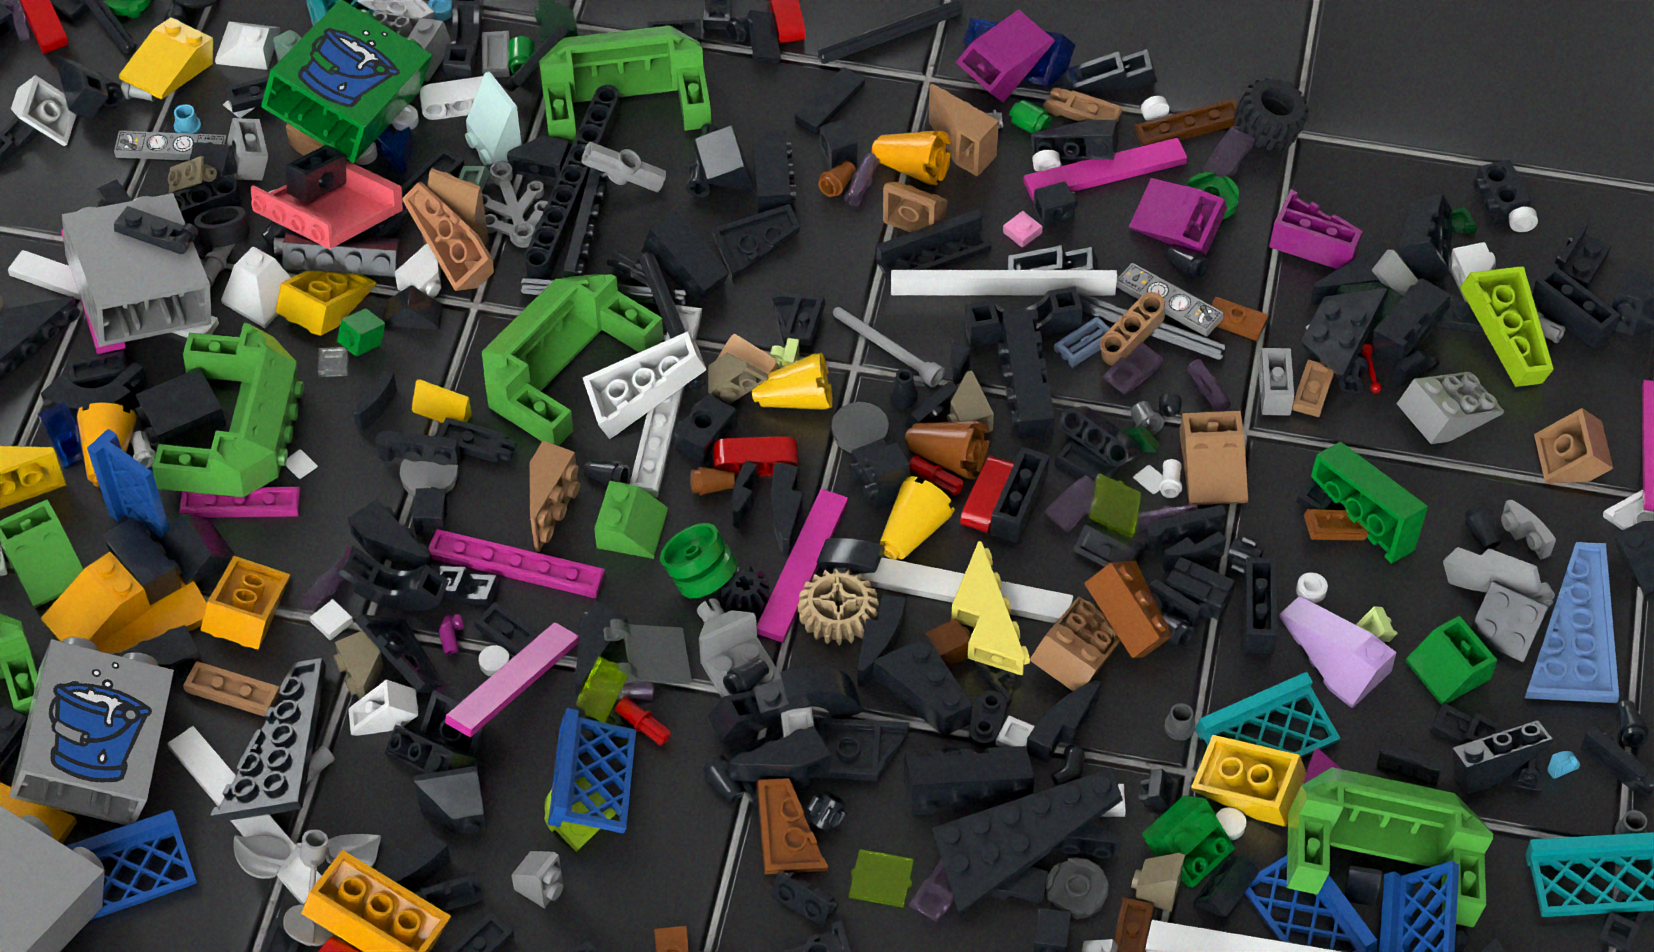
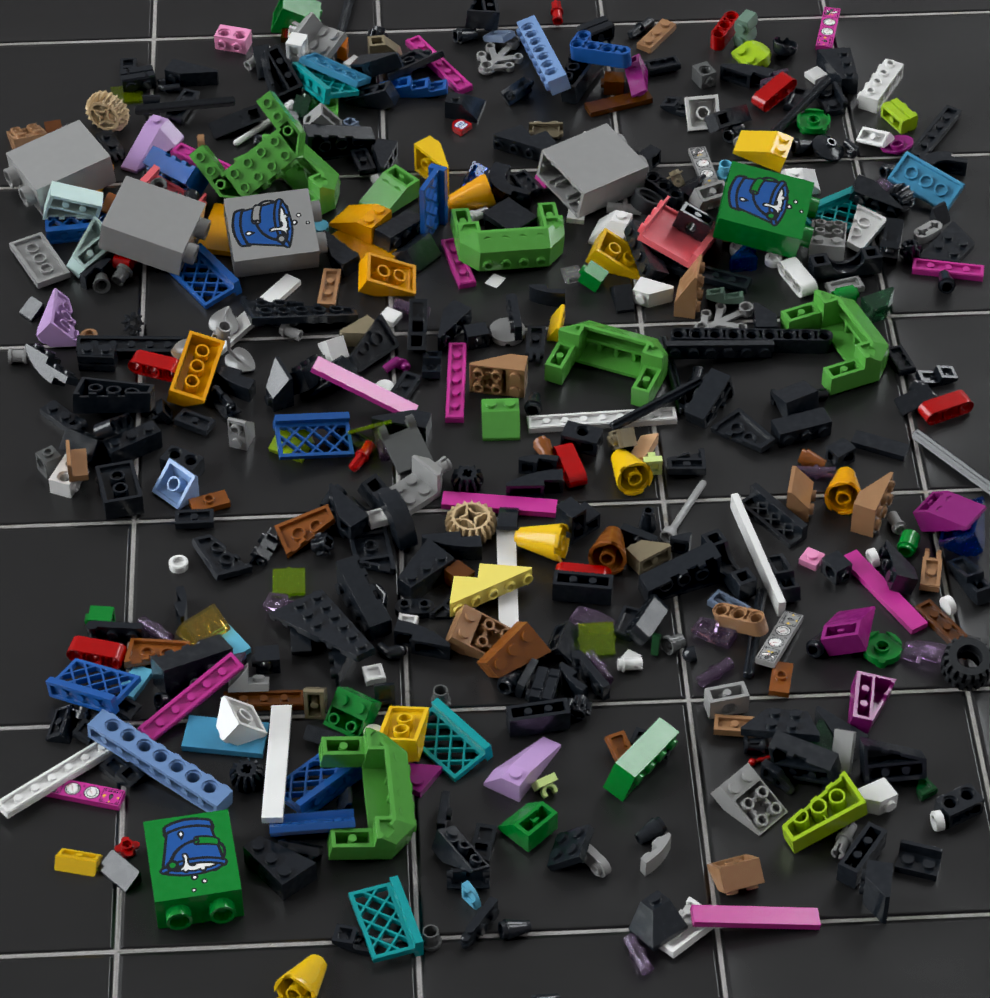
camera: 75 degrees right, 10 degrees down
black plate [114,206,199,254] -> none
nougat wedge [402,182,494,291] -> none
light aqua slope [465,71,522,167] -> none
black tile [503,24,568,92] -> none
light grey piece [582,142,666,192] -> none
white wedge [583,331,706,439] -> none
green wheel [660,523,737,599] -> none
black cone [723,658,769,695] -> none
dark grey tile [831,402,889,453] -> none
red axle [909,456,964,495] -> none
dark grey tile [1045,857,1109,919] -> none
medium nougat slope [1179,411,1248,505] -> none
white tile [1296,572,1328,603] -> none
light grey slope [1443,547,1542,594] -> none
medium blue wing [1525,542,1619,703] -> none

